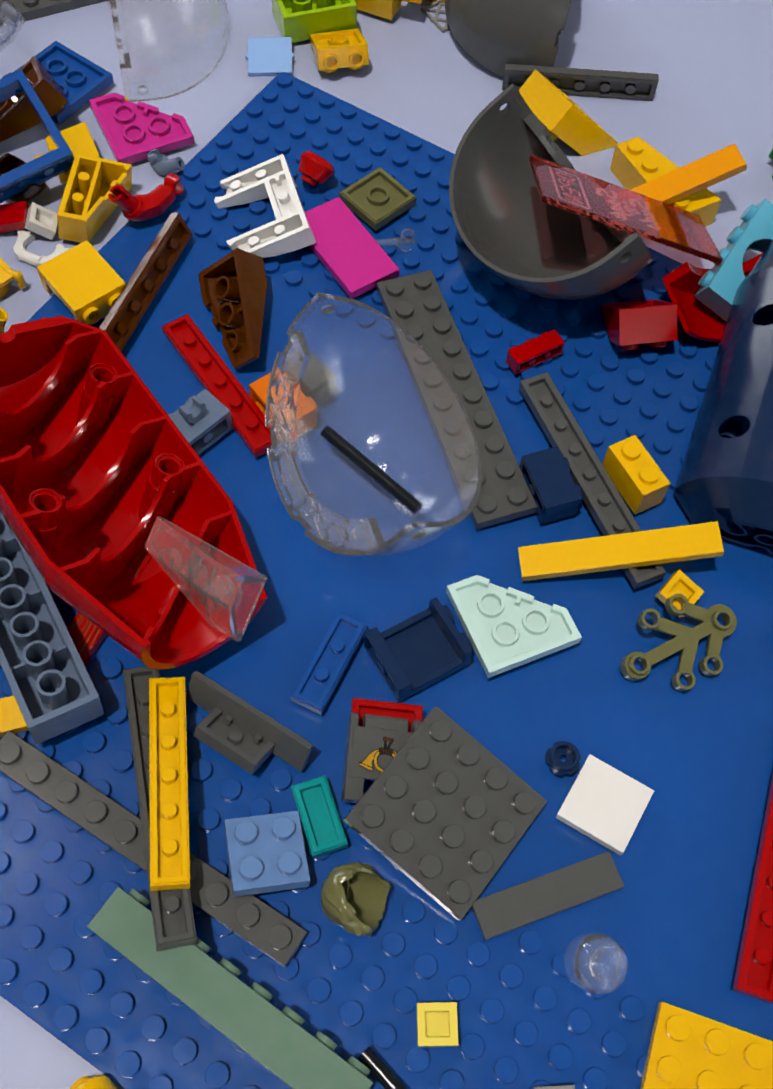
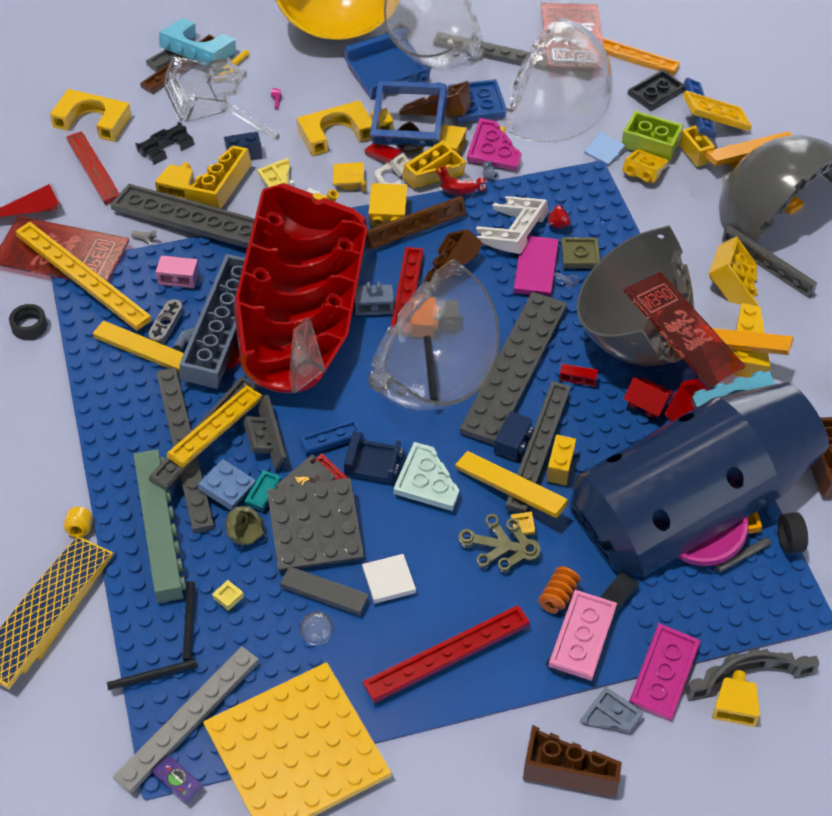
camera: 45 degrees right, 10 degrees down
dark blue plate [545,741,581,776] -> none

